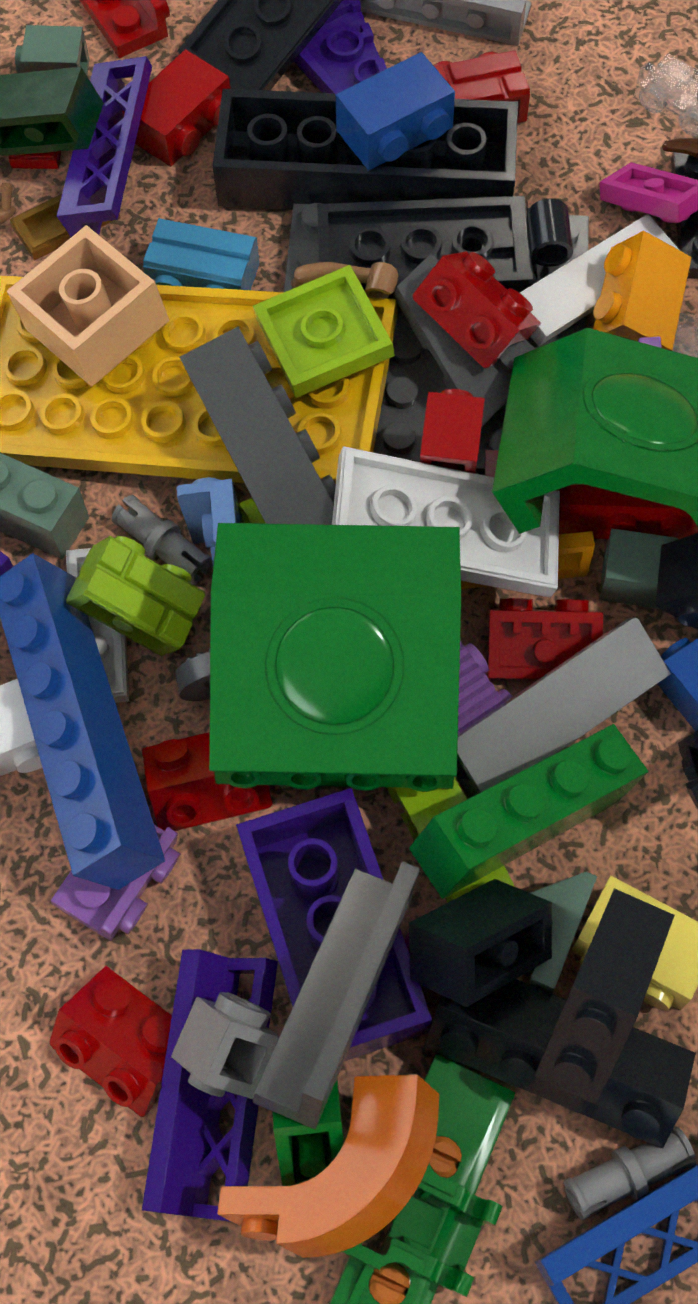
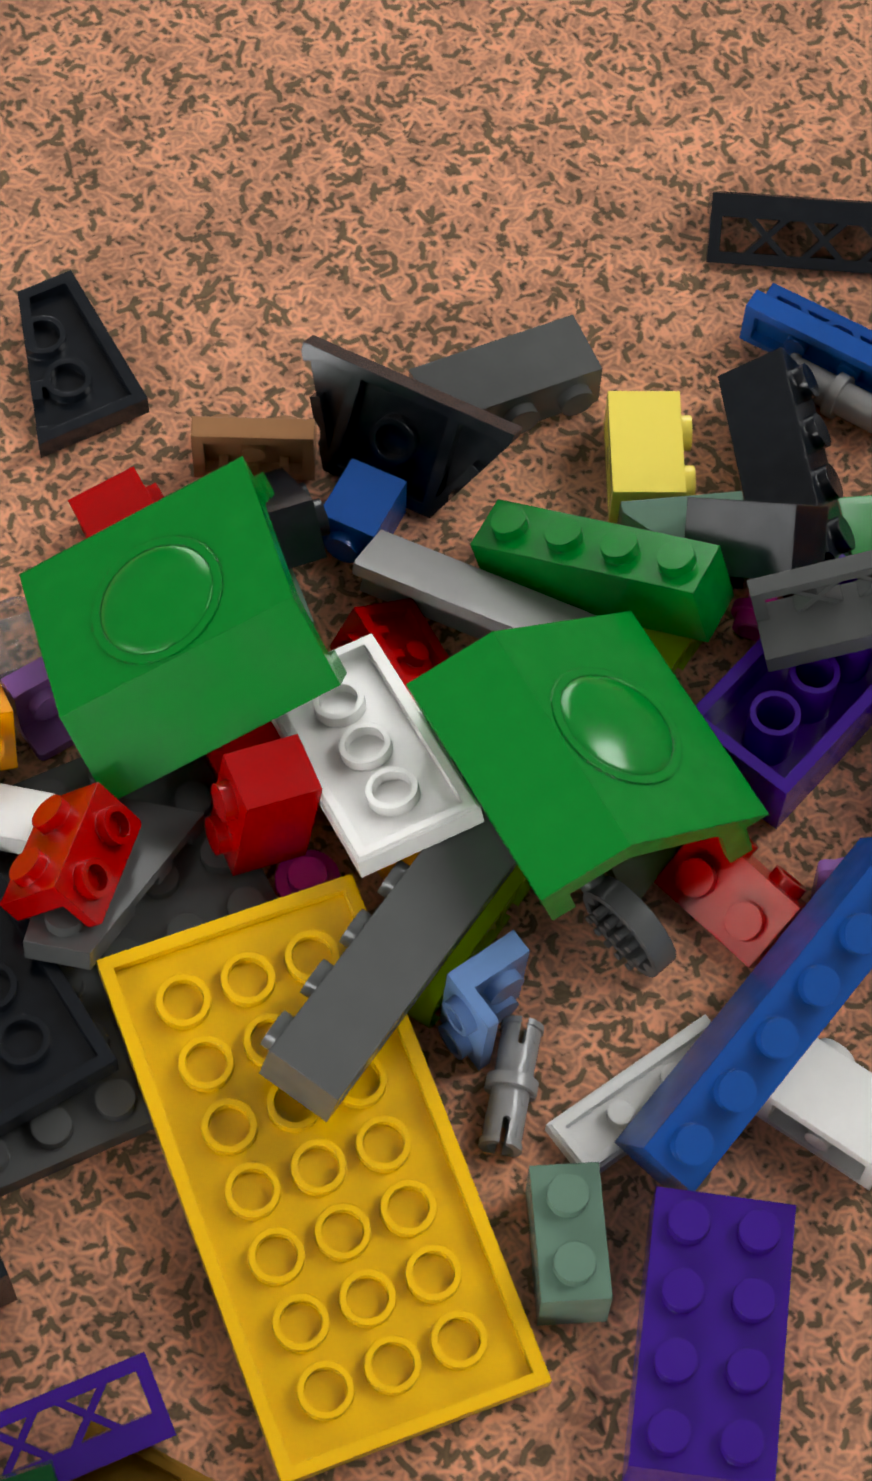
camera: 125 degrees left, 5 degrees down
light nougat brick [6,225,169,387] -> none
lime brick [66,536,206,656] -> none
dark azure brick [143,218,260,290] -> none
lime plate [253,265,395,398] -> none
medium nougat piece [291,262,399,299] -> none
black brick [535,888,675,1105] -> none

